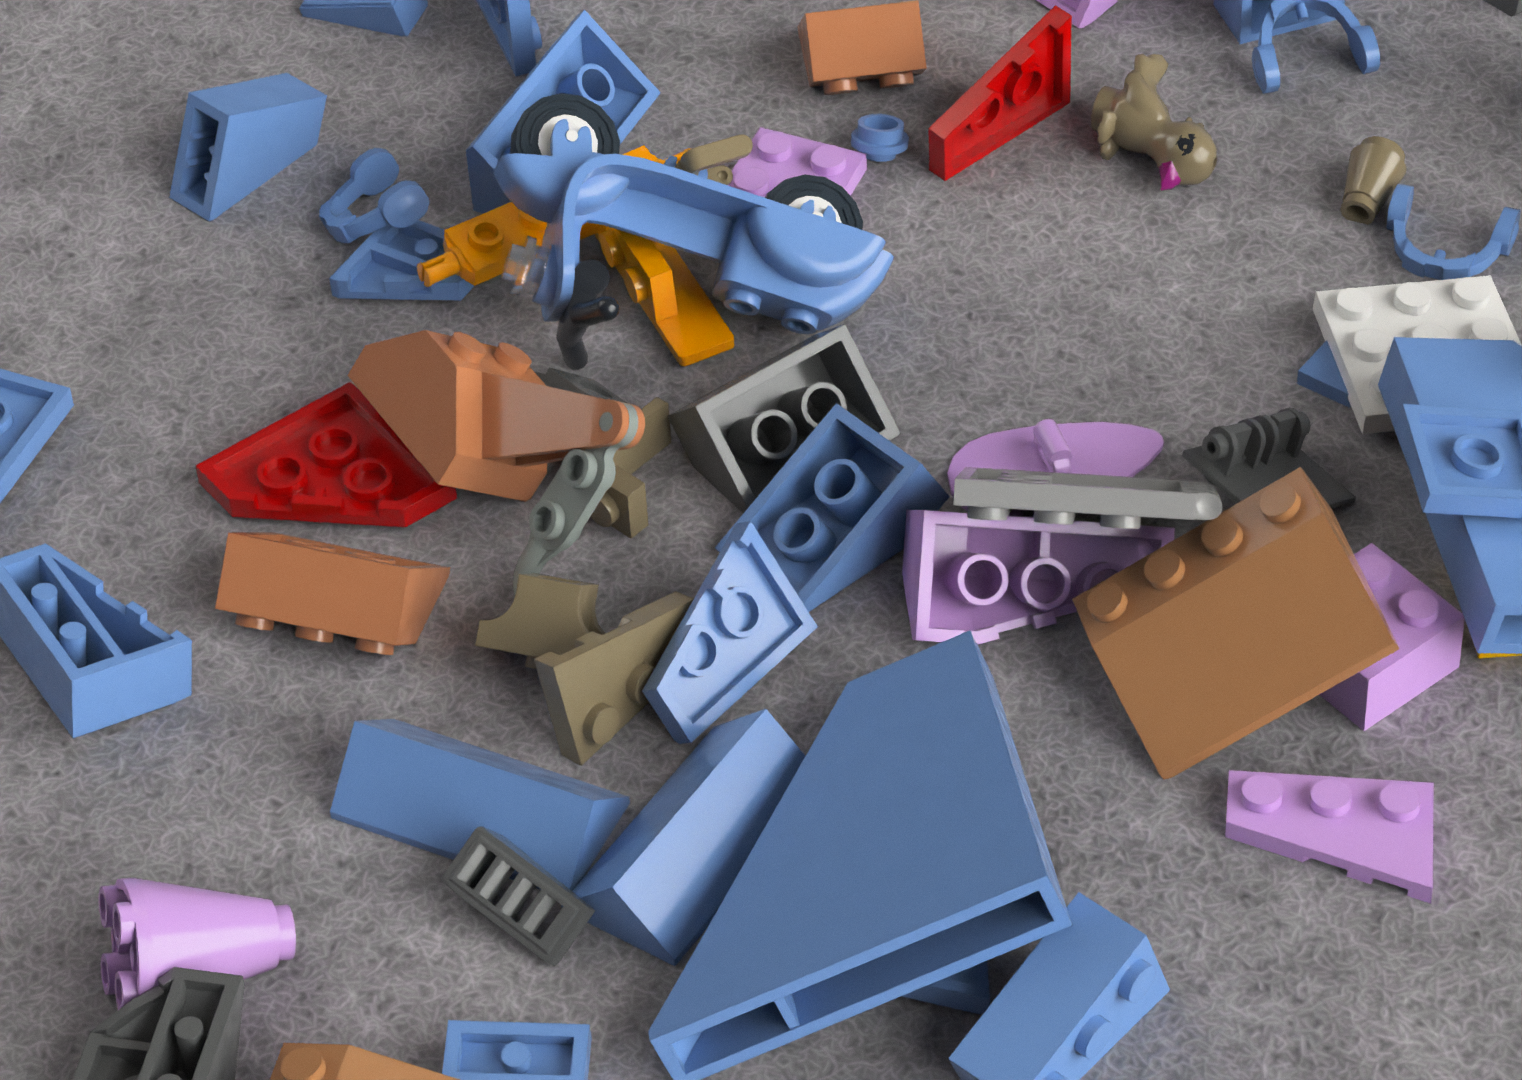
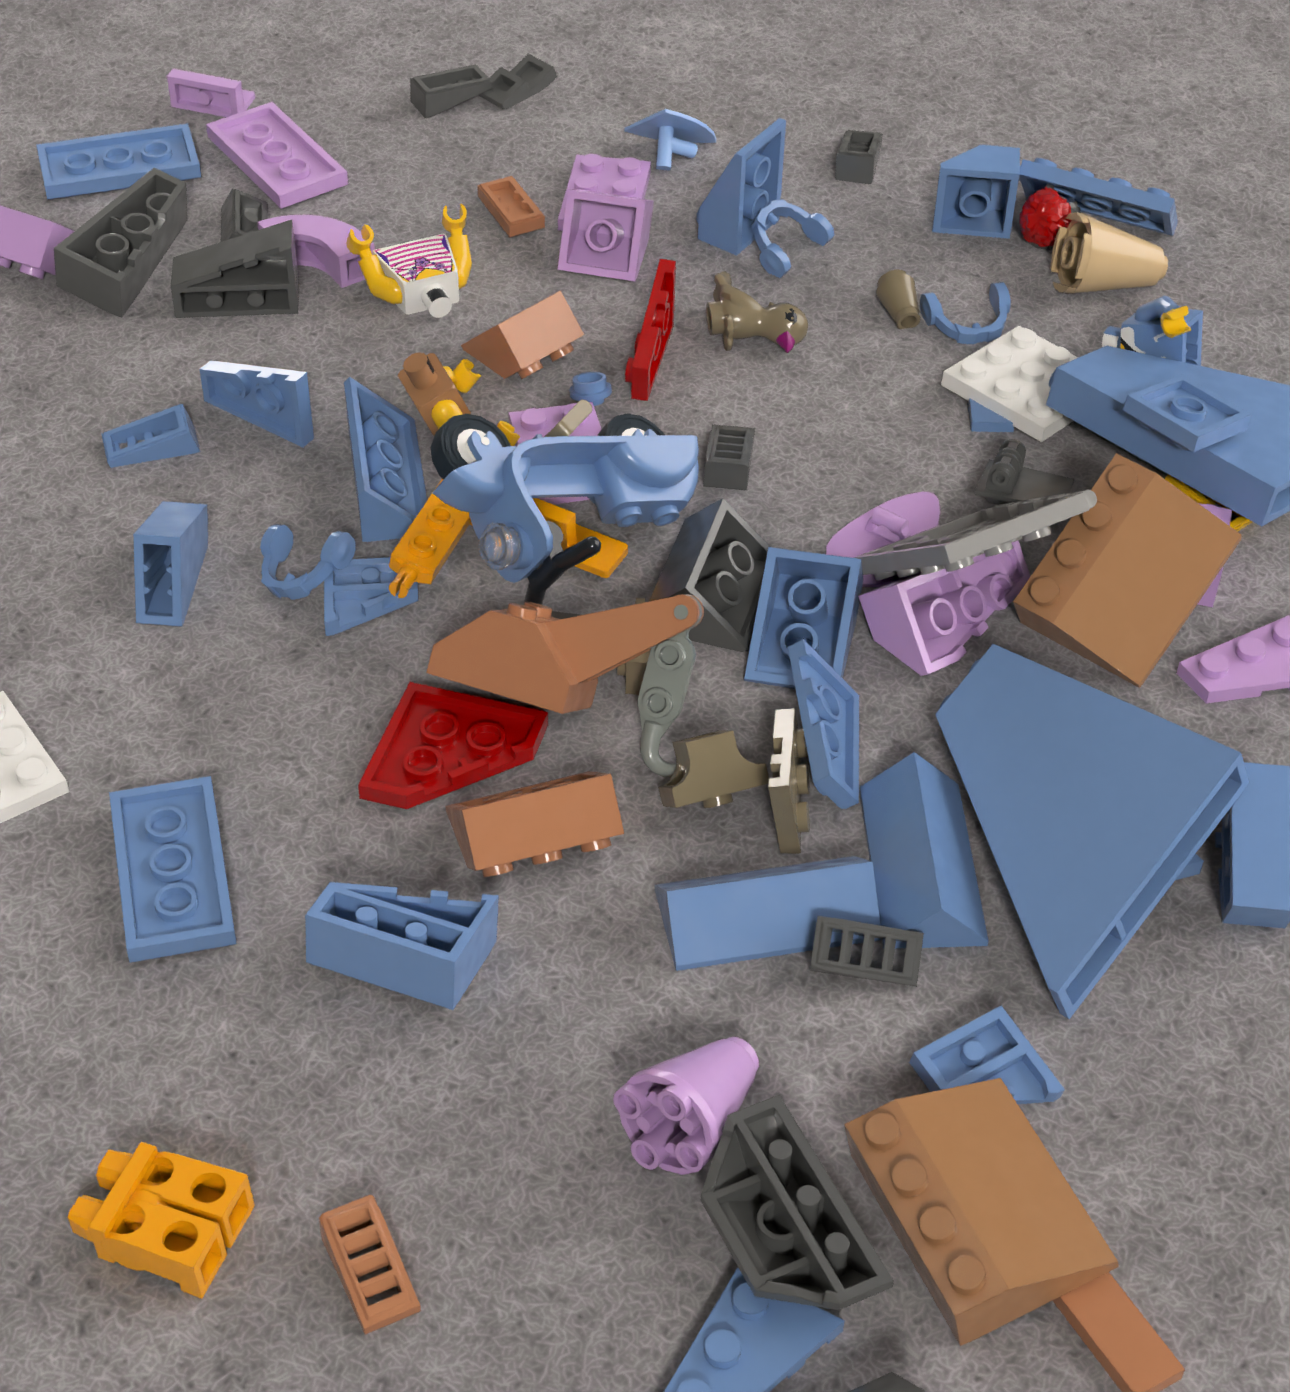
camera: 40 degrees left, 0 degrees up
none -> medium nougat torso [397,352,520,446]
none -> dark grey slope [703,424,755,490]

